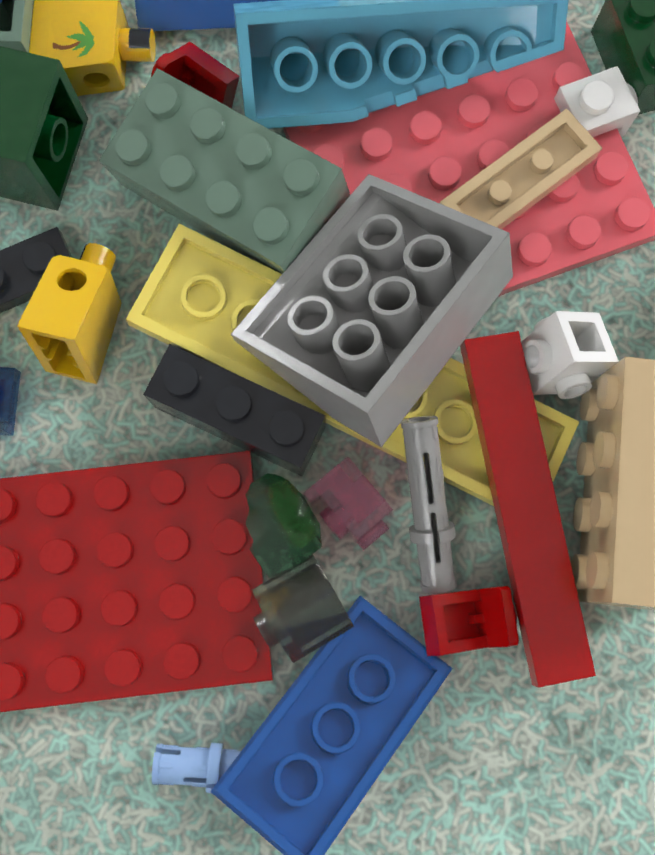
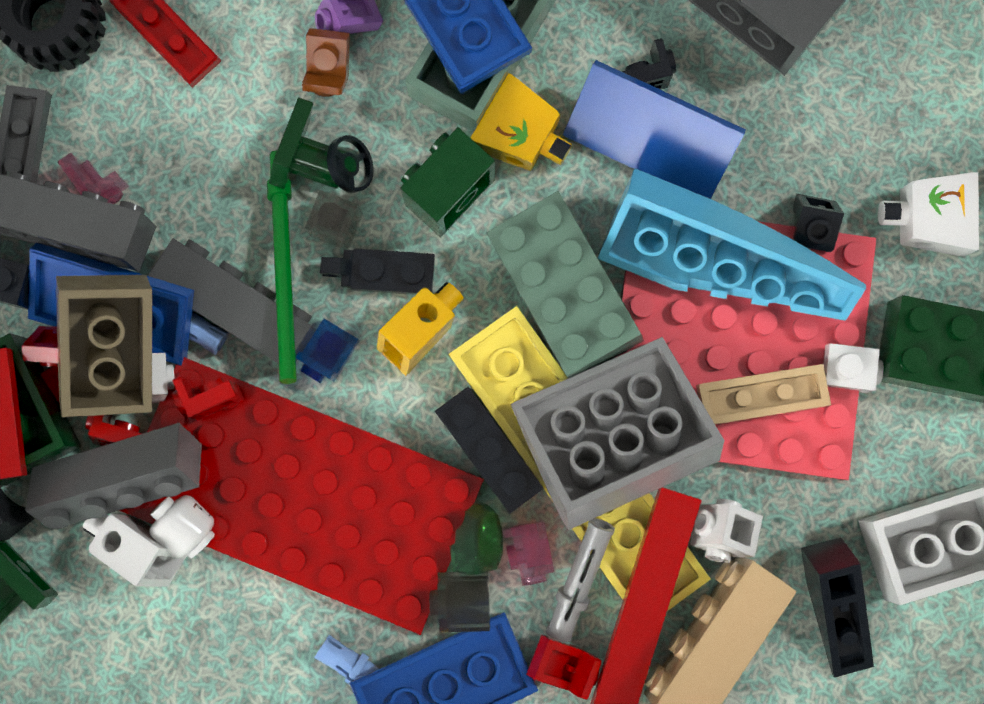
camera: 30 degrees right, 5 degrees up
red bracket [151,42,240,109] -> none

